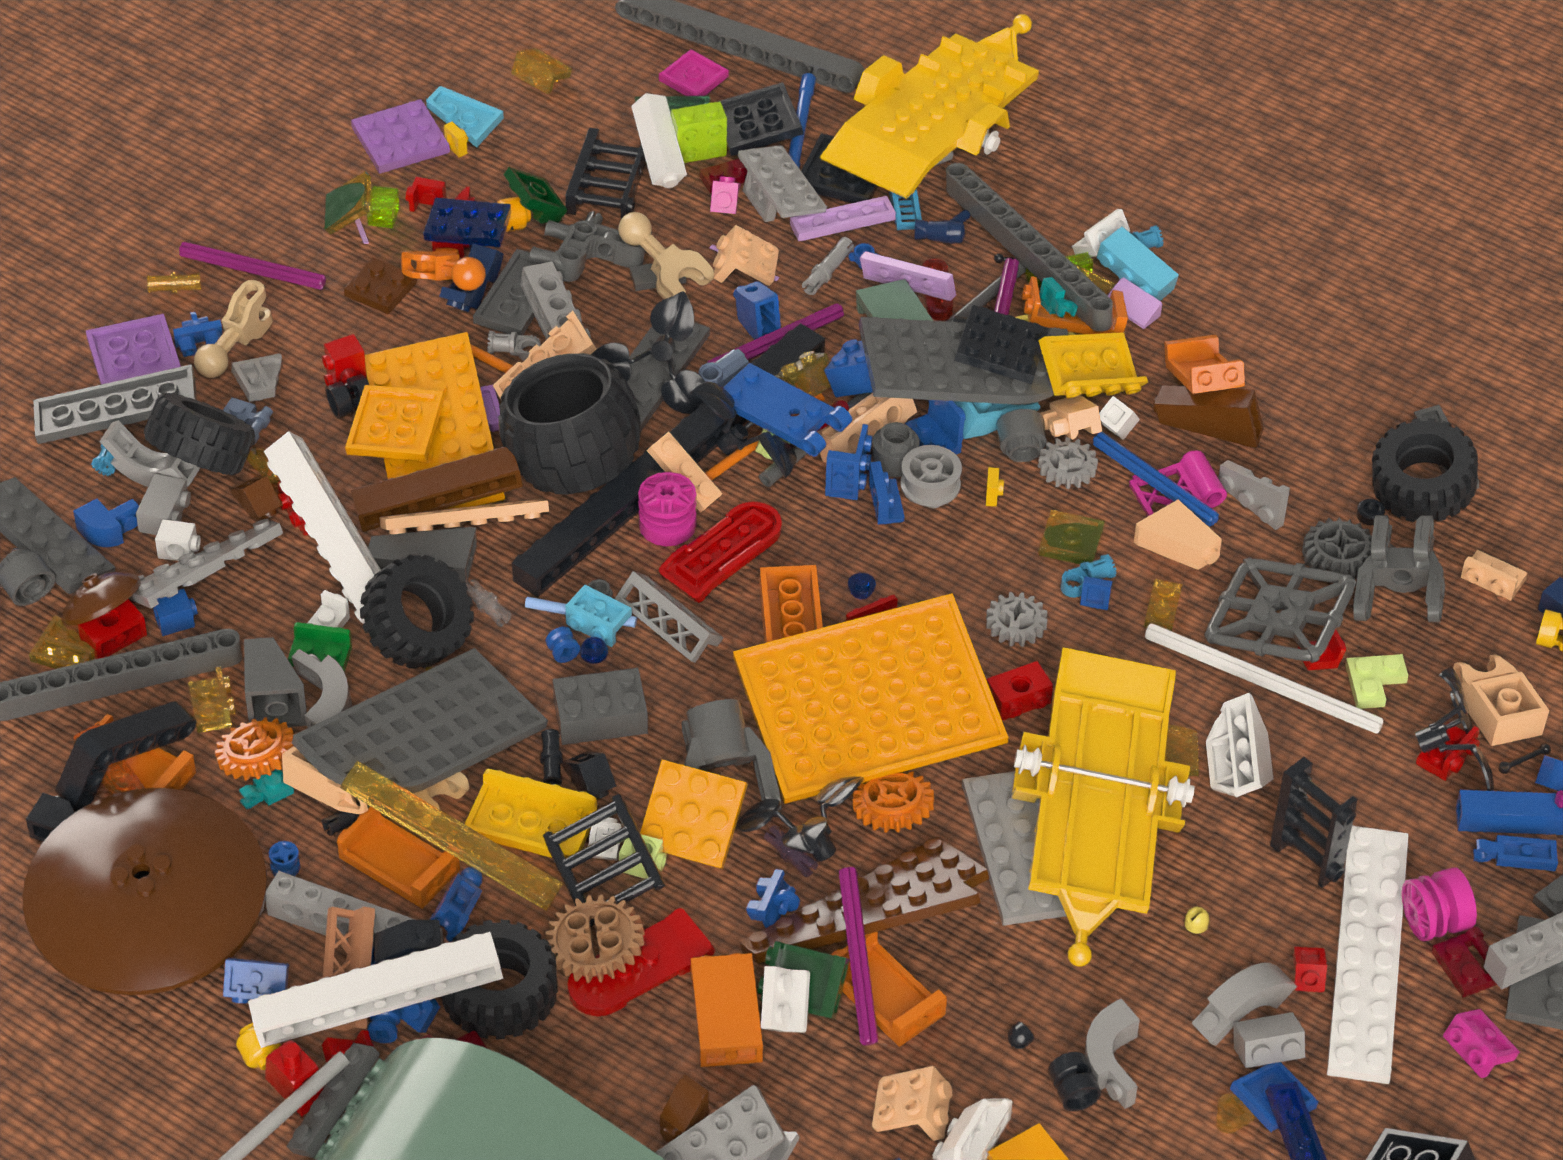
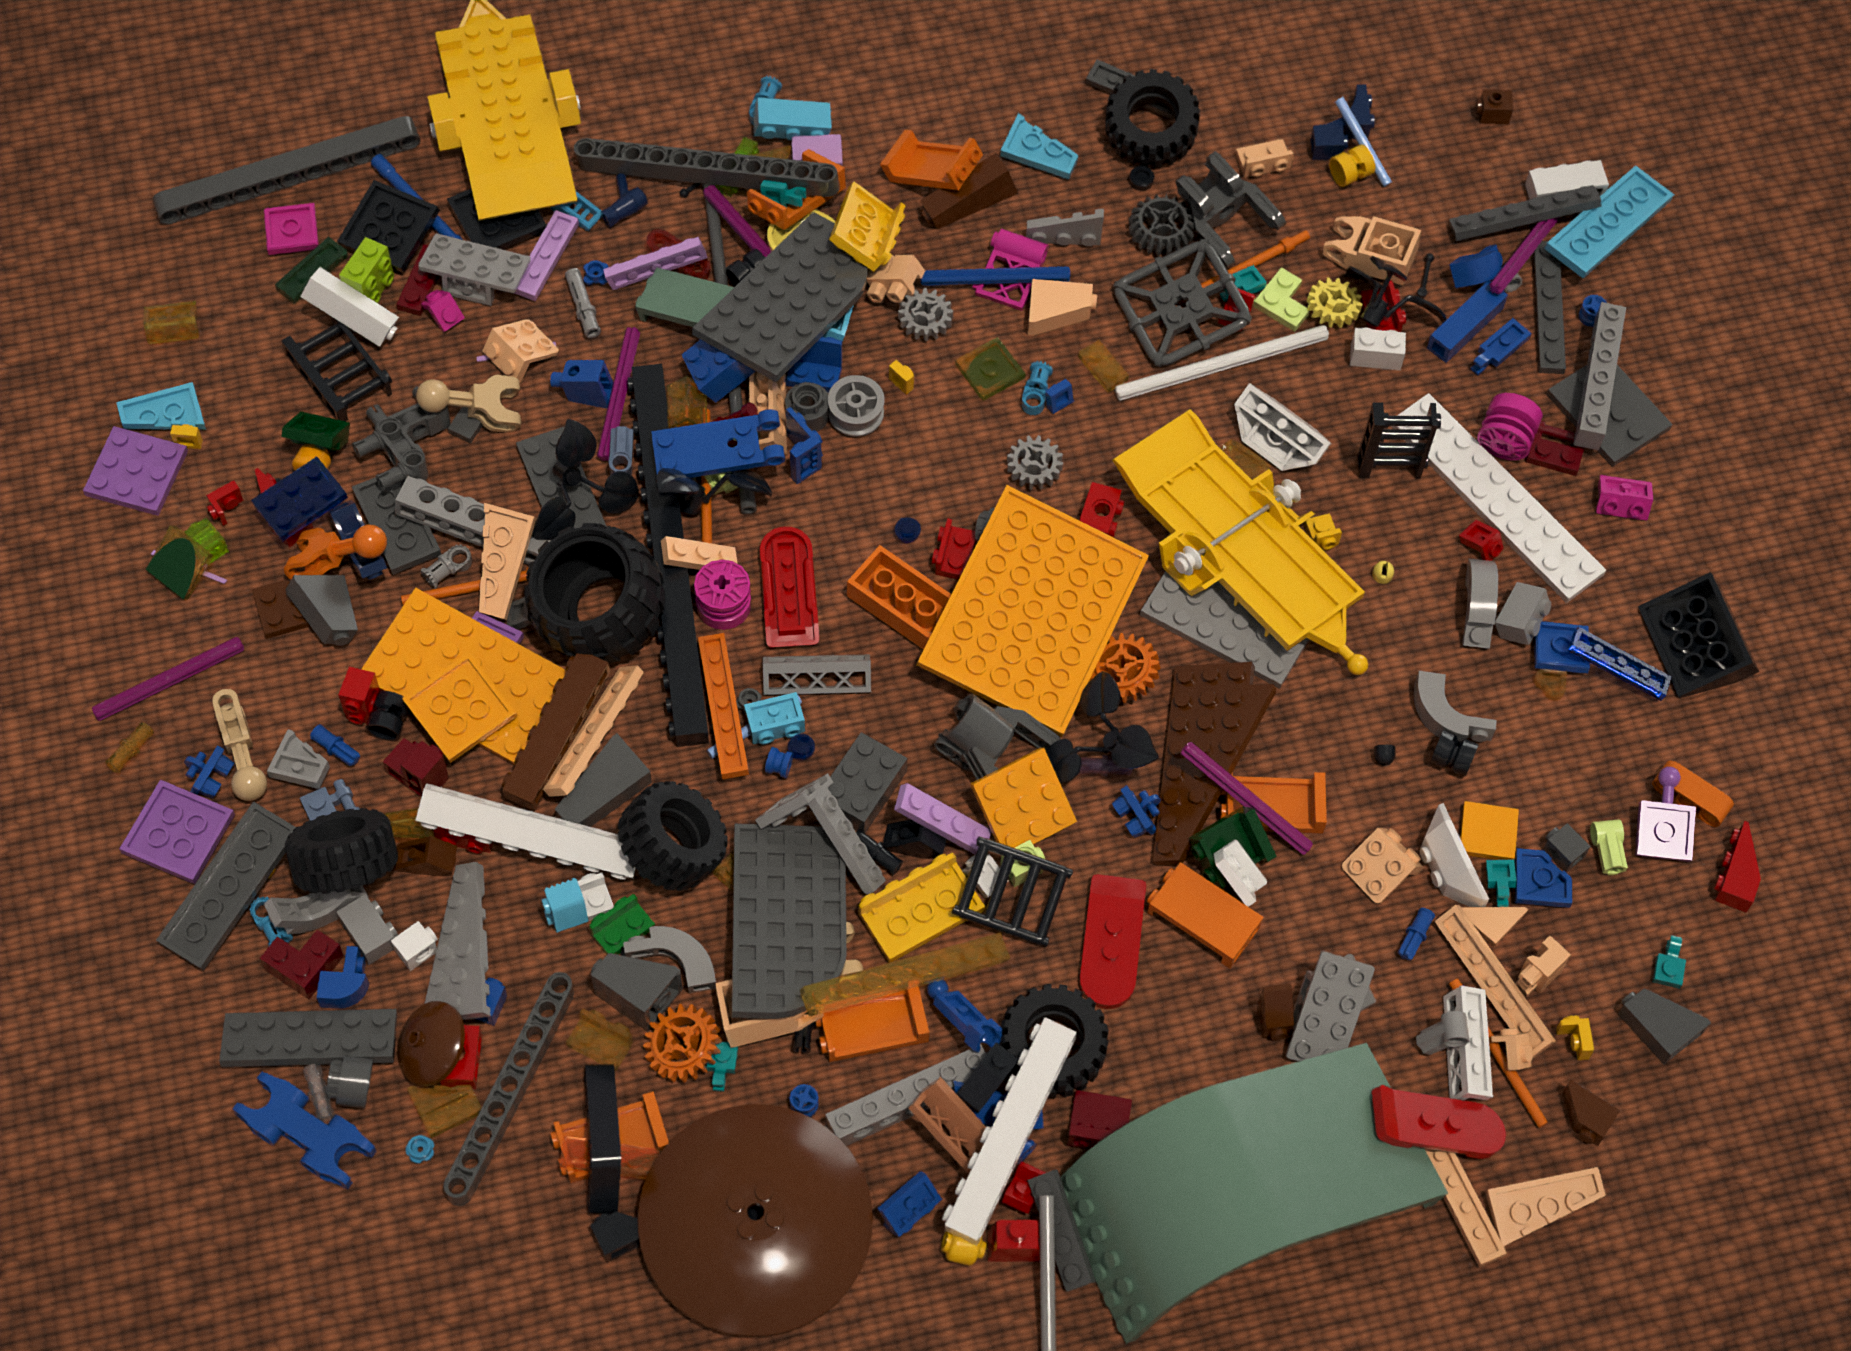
camera: 50 degrees left, 15 degrees up
clear pin [466,579,512,627] -> none
medium nougat gear [545,894,645,983] -> none
blue bracket [869,461,905,525] -> none
black plate [954,305,1049,384] -> none
dark grey piece [997,409,1047,462] -> none
white bracket [1072,209,1130,257] -> none
white brick [1099,396,1140,440] -> none
none -> dark red brick [260,929,344,1000]
none -> dark grey slope [286,575,358,646]
none -> blue axle [310,724,360,766]
none -> dark red brick [383,738,449,798]
none -> dark azure plate [406,1135,434,1163]
none -> medium azure brick [541,878,588,932]
none -> orange plate [698,633,749,780]
none -> light grey bracket [755,773,886,894]
none -> lavender plate [894,783,991,855]
none -> medium azure wing [1000,113,1078,179]
none -> orange bar [1181,230,1310,303]
none -> teal plate [1220,265,1267,302]
none -> yellow bracket [1304,513,1342,550]
none -> light yellow gear [1306,278,1362,328]
none -> white brick [1350,328,1406,370]

